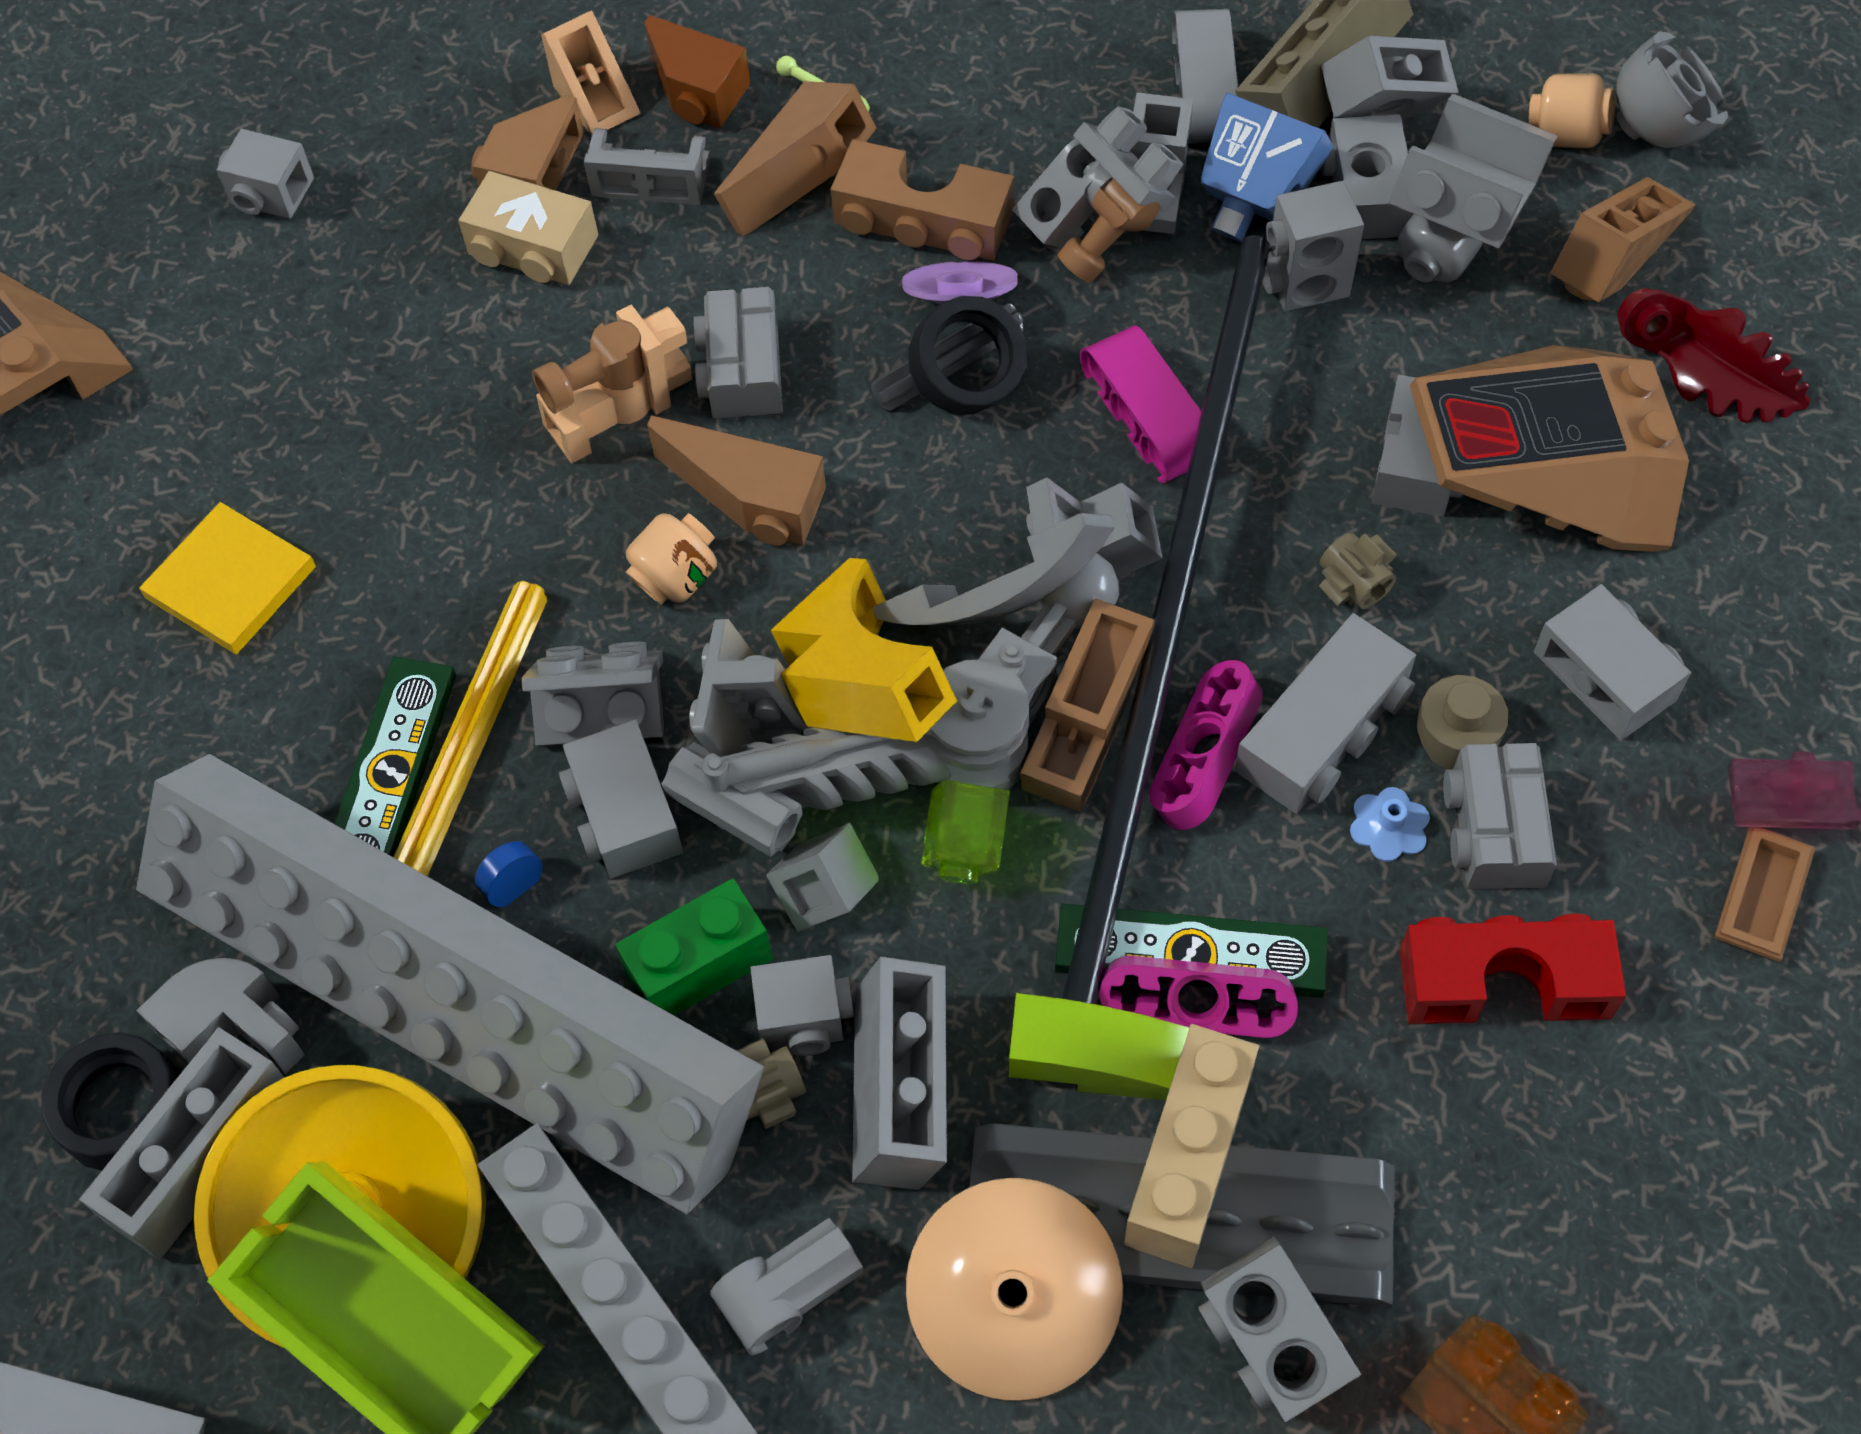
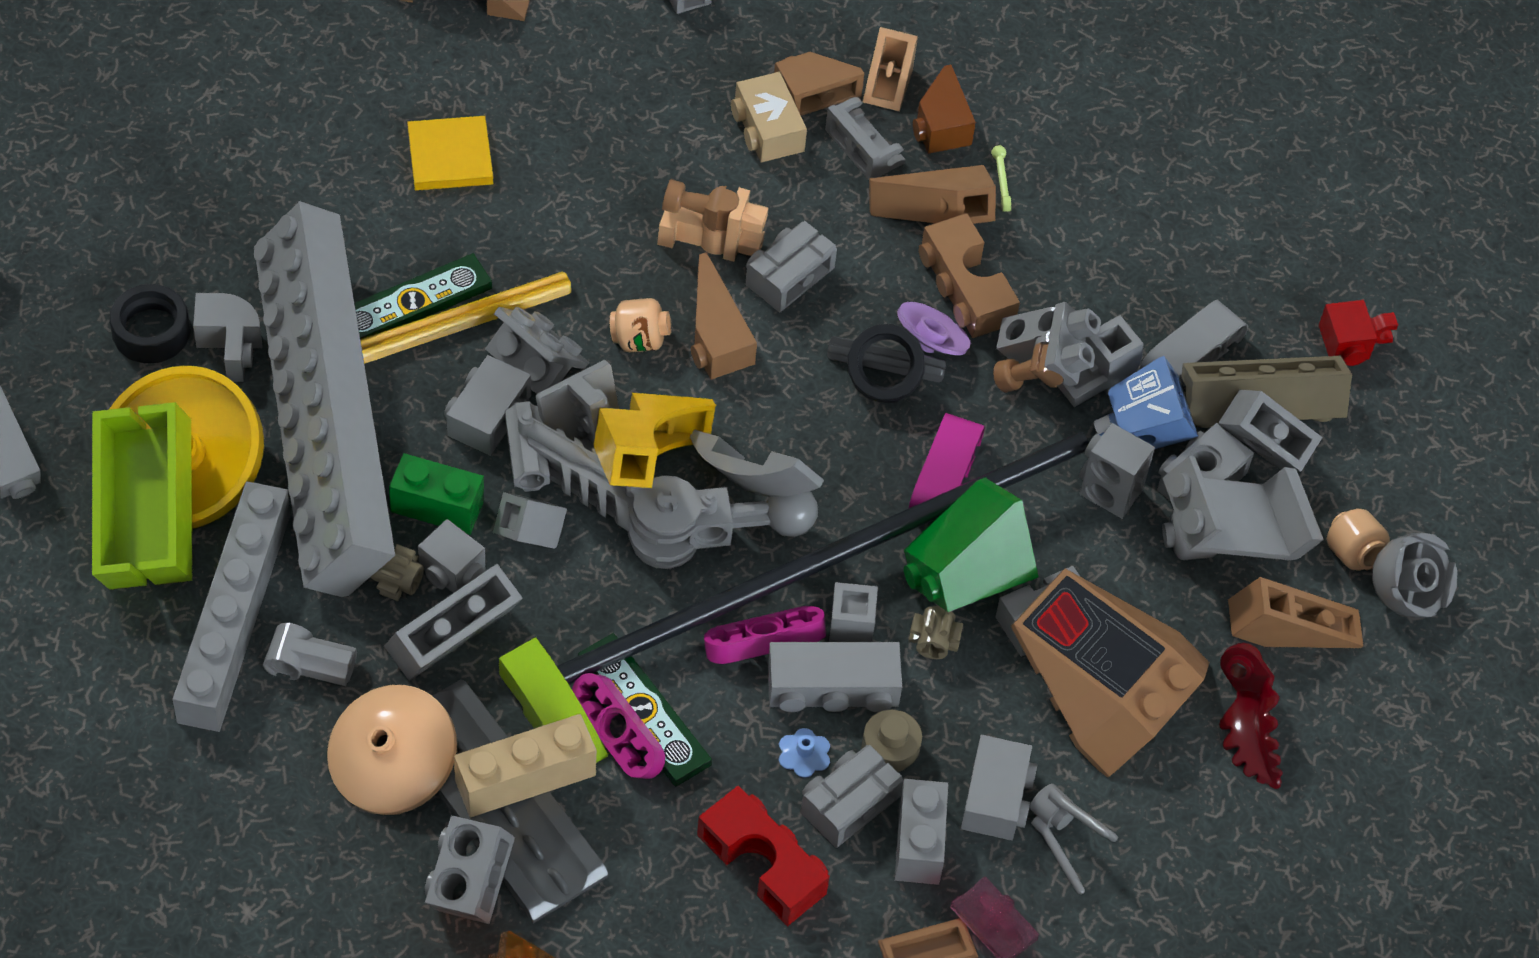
camera: 40 degrees right, 5 degrees down
light grey brick [79,1027,284,1260] -> none
blue tile [475,841,543,907] -> none
clear neon green brick [921,779,1010,884] -> none
medium nougat slope [1020,598,1155,812] -> none
light grey brick [1026,477,1162,575] -> none
none -> light grey panel [829,582,878,642]
none -> light grey brick [895,778,948,885]
none -> green slope [903,478,1039,612]
none -> light grey plant [1029,783,1118,895]

